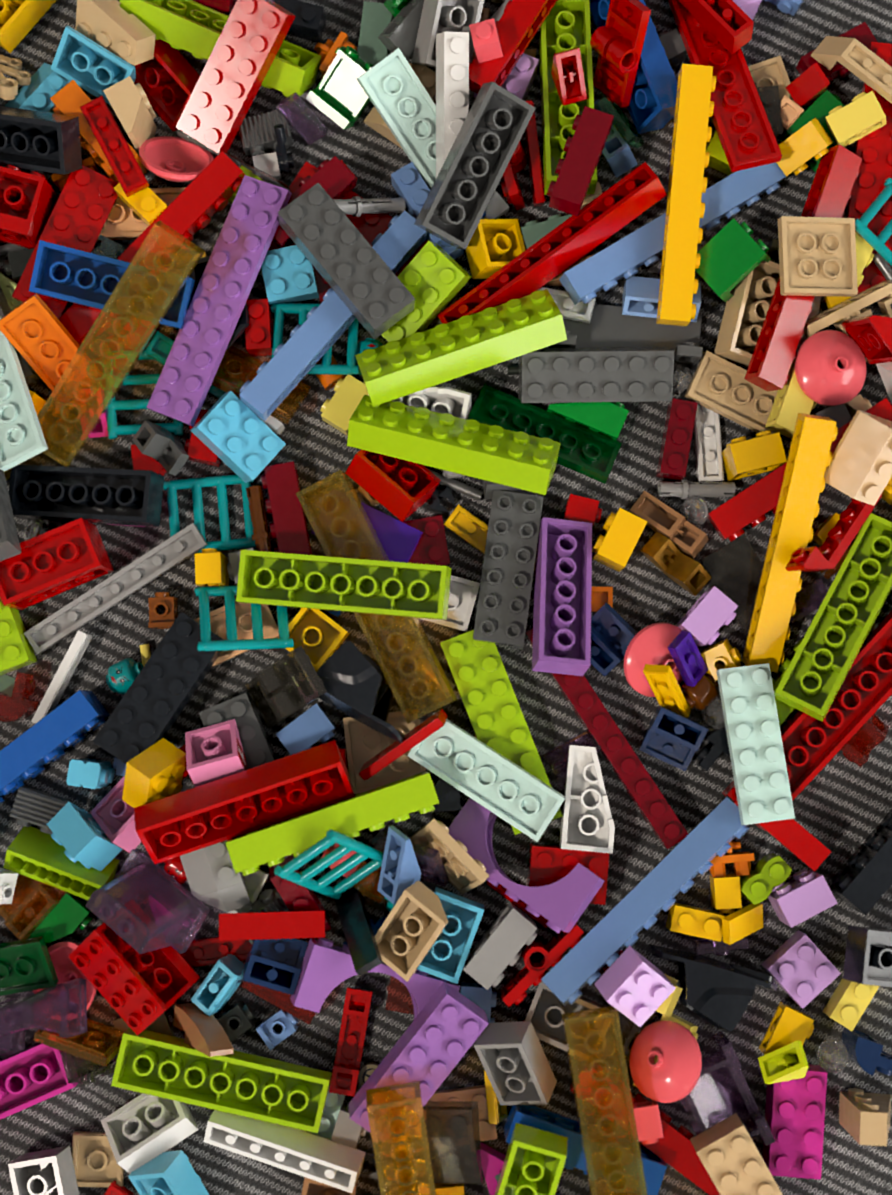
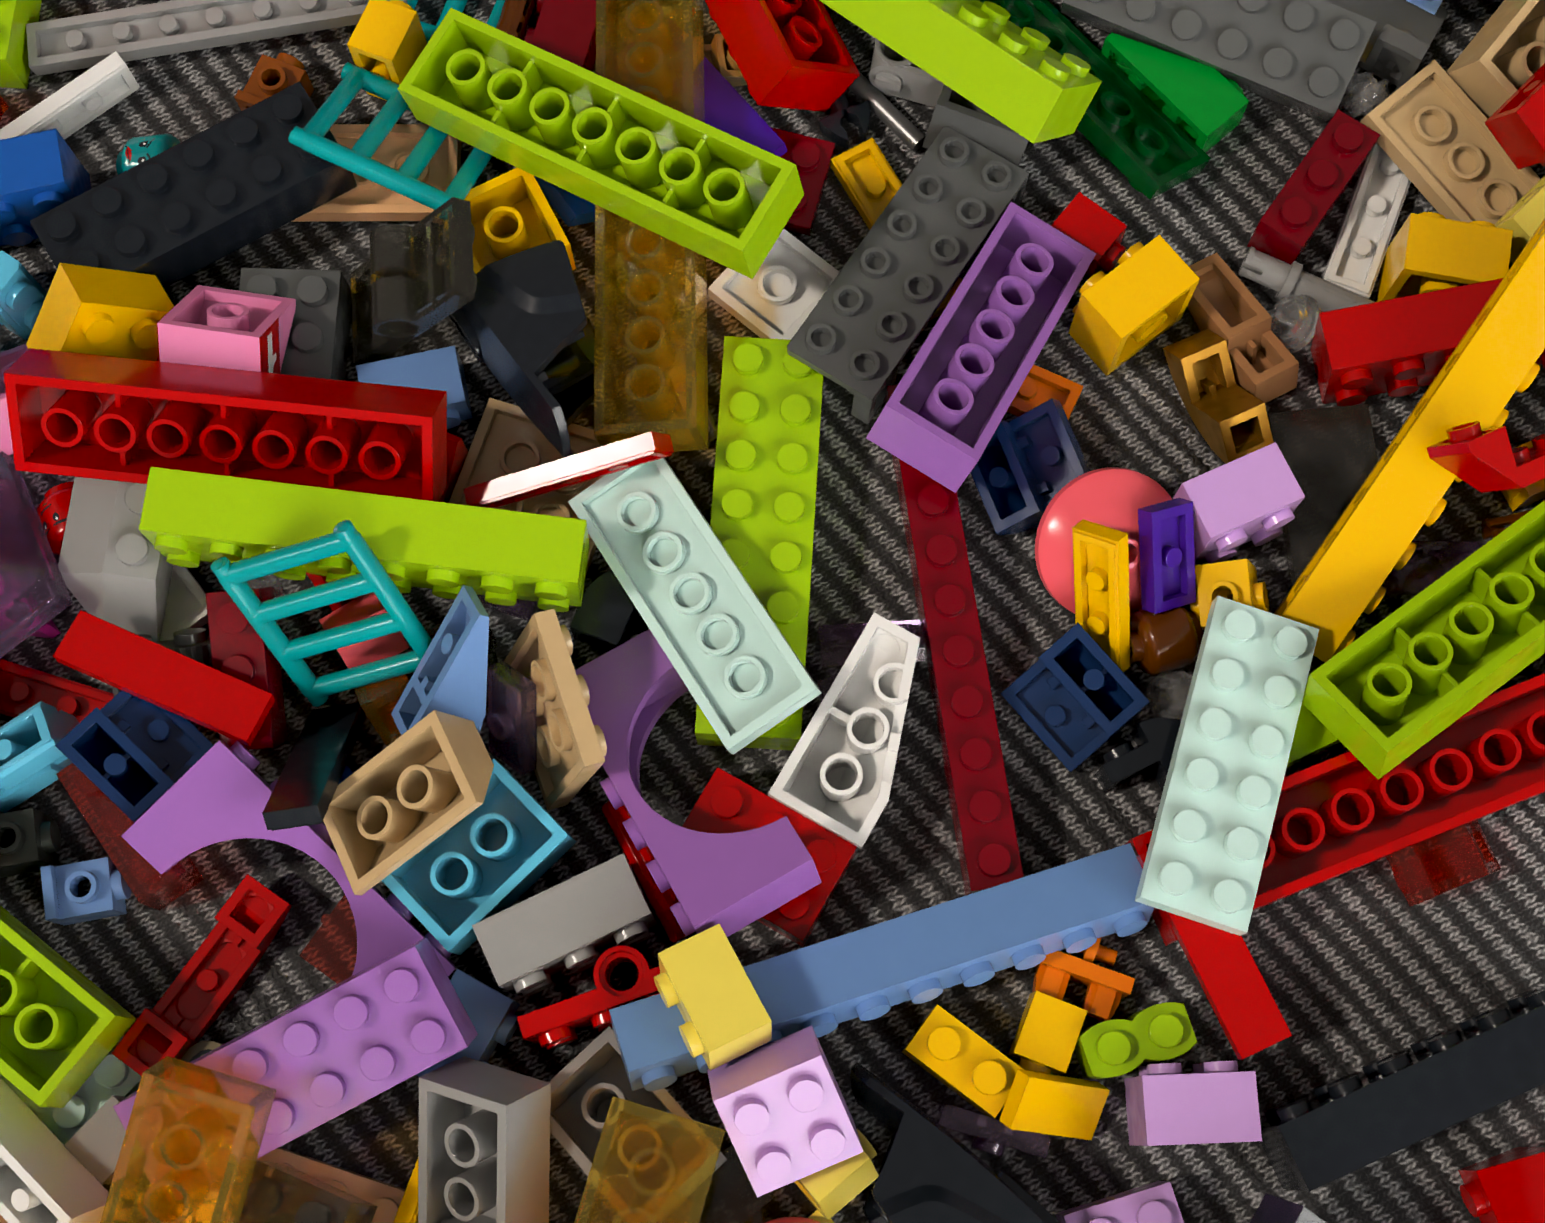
camera: 25 degrees right, 10 degrees down
none -> light yellow brick [654,924,772,1071]

